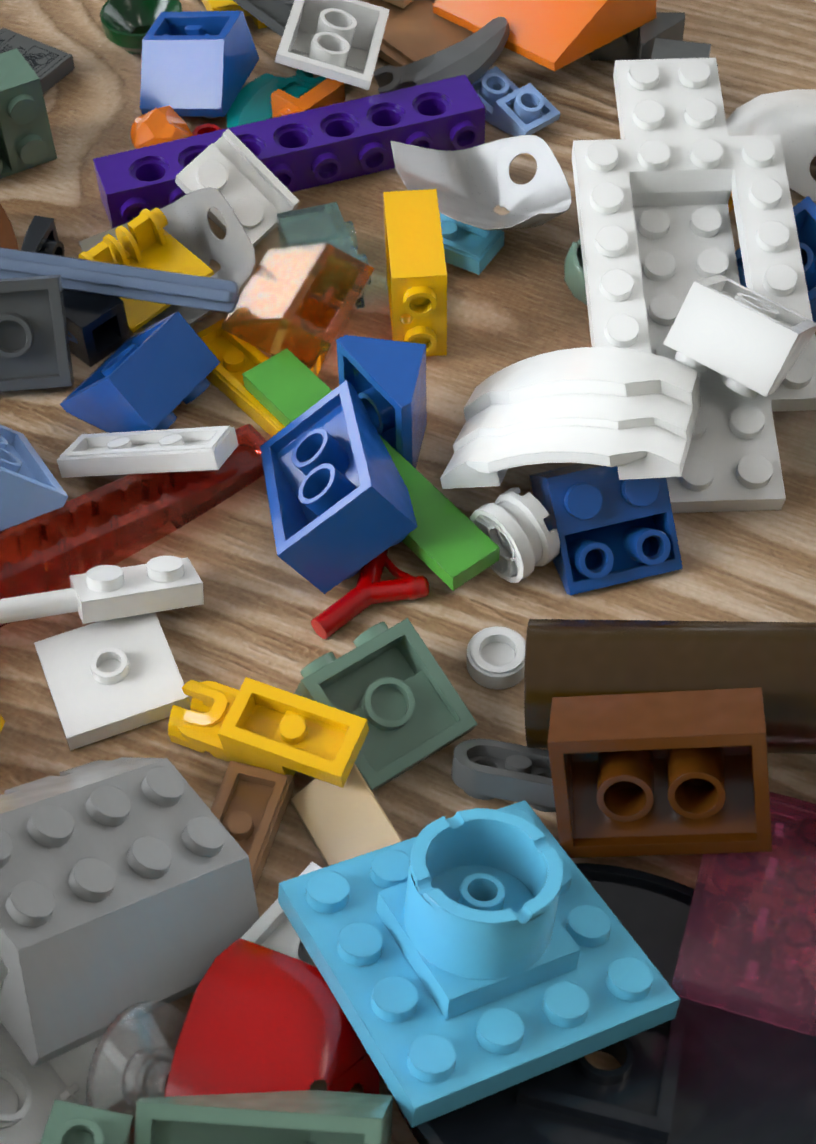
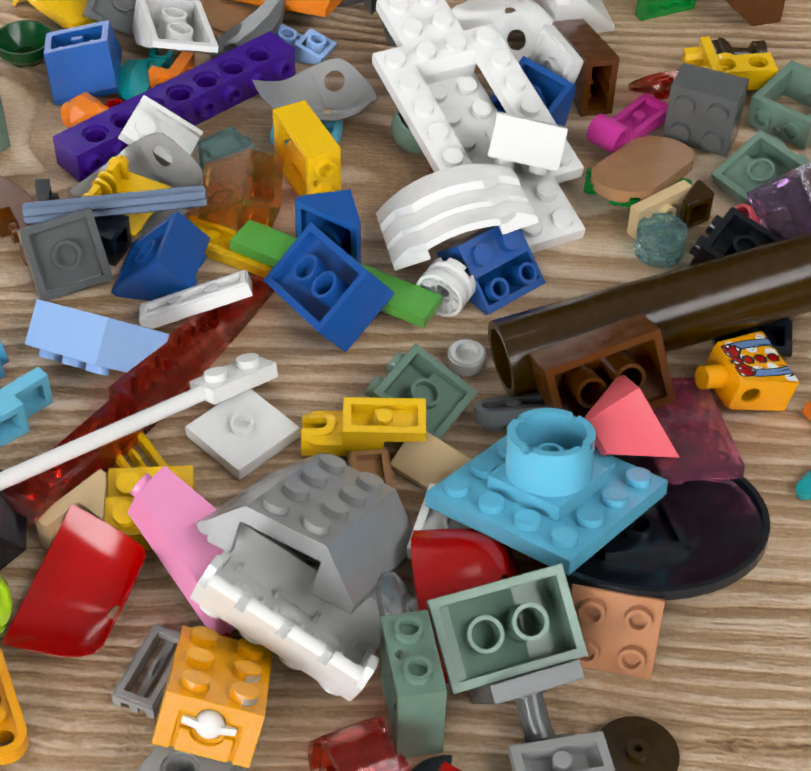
camera: 25 degrees left, 5 degrees down
red piece [311,549,430,639] -> none
none -> coral slope [584,375,680,458]

